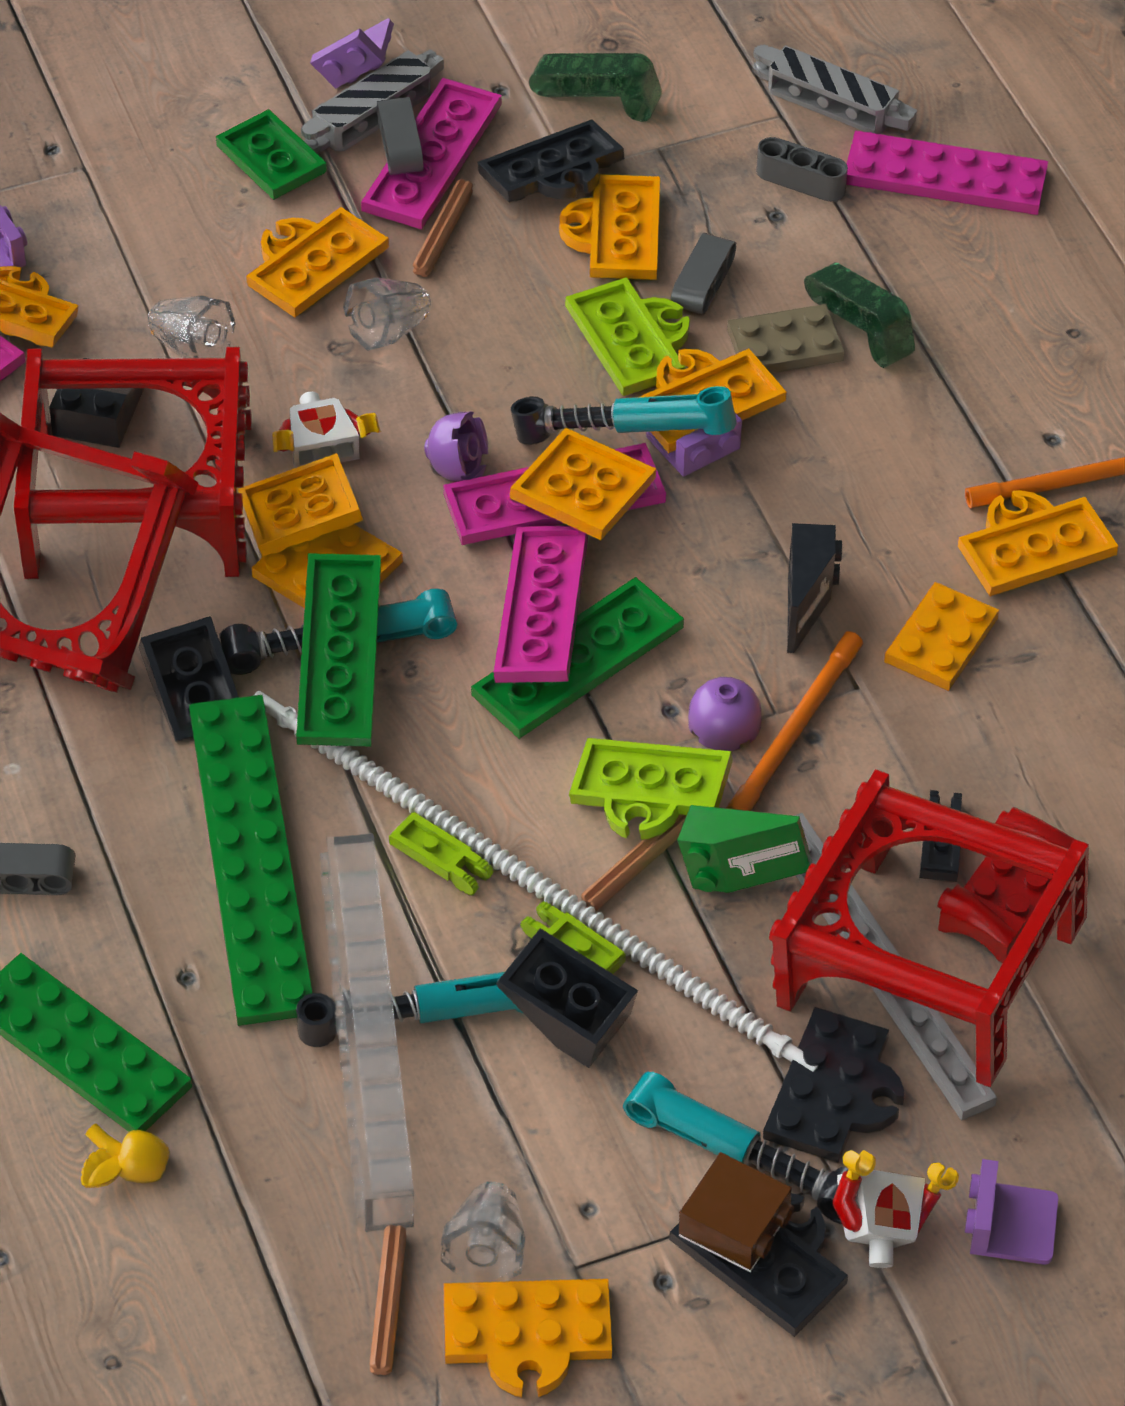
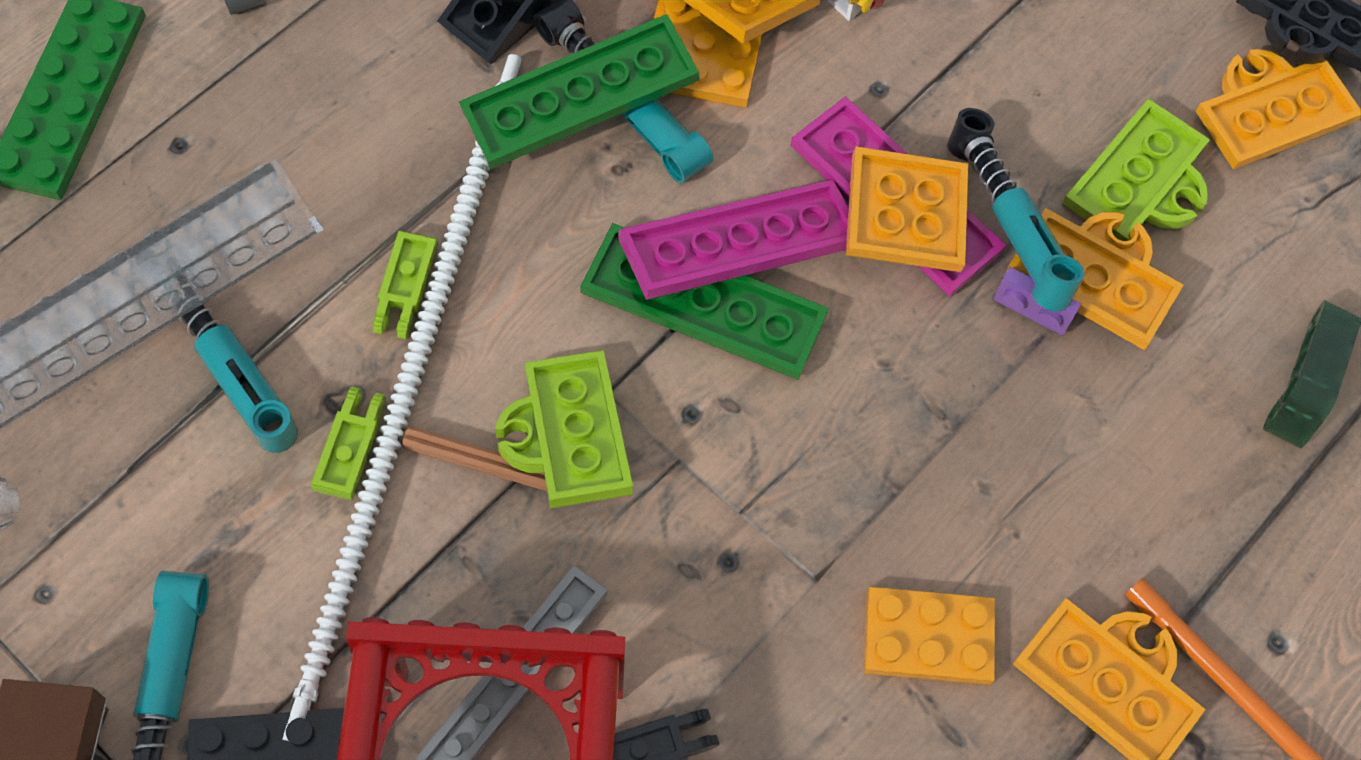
camera: 60 degrees right, 15 degrees up
green plate [189,694,312,1026] -> none
medium lavender cylinder [424,411,488,482] -> none
black slope [496,928,638,1068] -> none
dark grey beam [671,233,737,315] -> none
green slope [677,805,812,893] -> none
medium lavender cylinder [688,677,762,751] -> none
orange piece [725,631,863,811] -> none
dark tan plate [727,304,844,373] -> none
black slope [787,523,842,653] -> none

